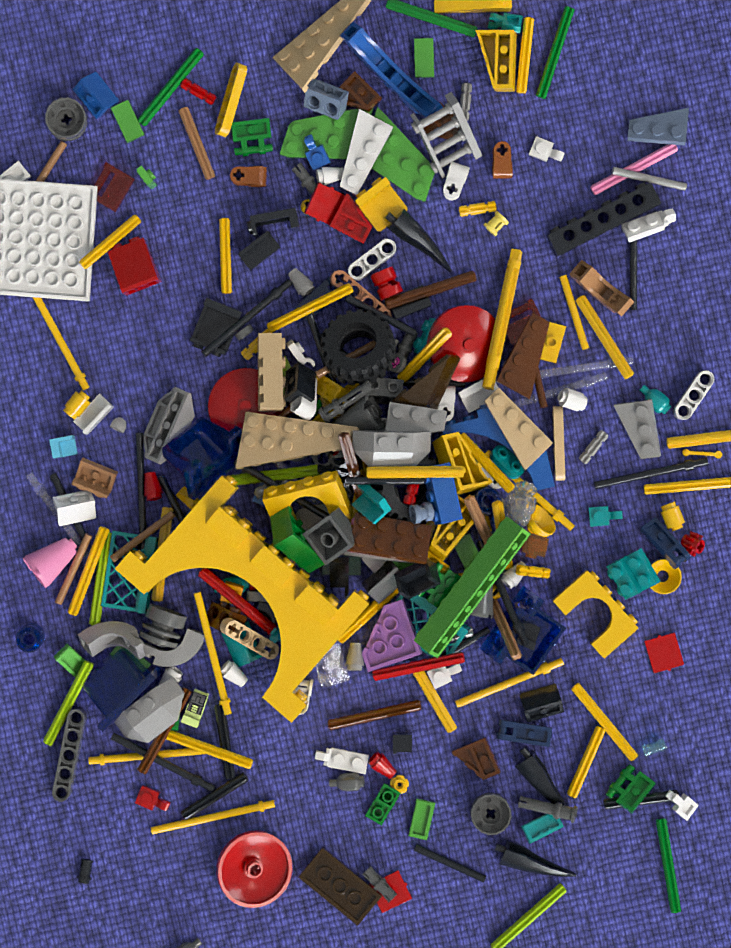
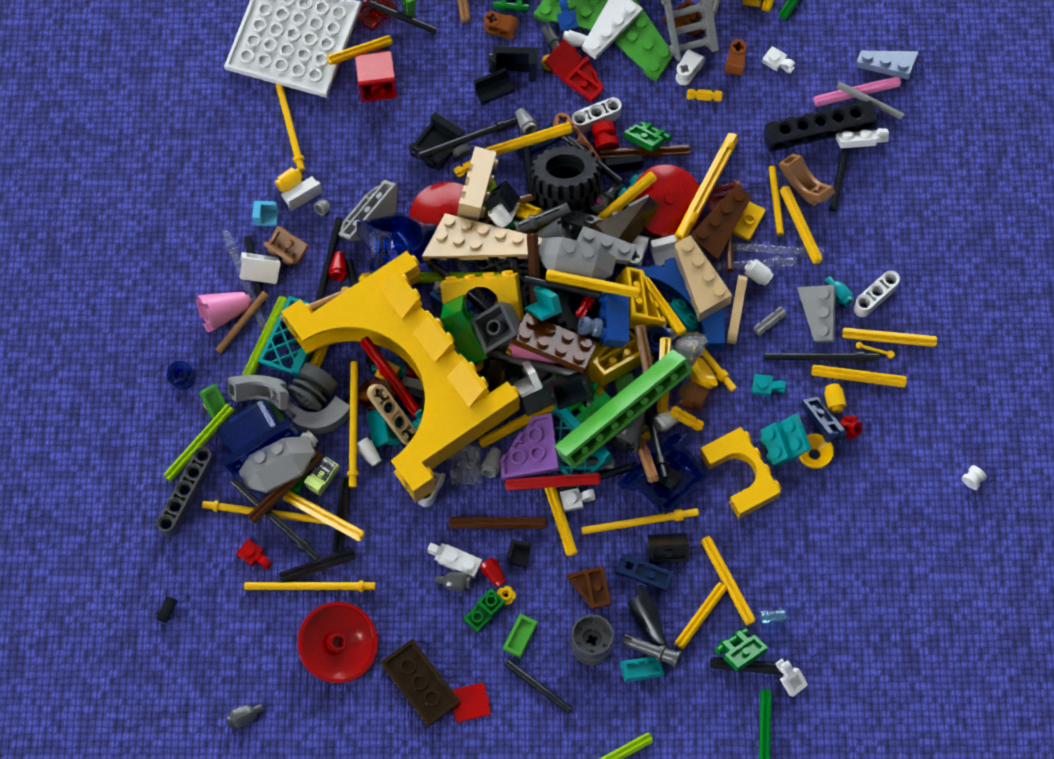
camera: 15 degrees right, 20 degrees down
yellow axle [68,526,109,616] -> none
yellow axle [219,218,232,294] -> none
white plate [286,339,315,366] -> none
yellow bracket [355,177,408,232] -> none
dark grey pin [362,866,397,902] -> none
black piece [384,209,452,272] -> none
light yellow bush [483,211,509,237] -> none
black piece [494,840,576,877] -> none
red piece [644,632,684,673] -> none
none -> black piece [368,0,437,34]
none -> white panel [514,360,543,397]
none -> green plate [624,121,672,152]

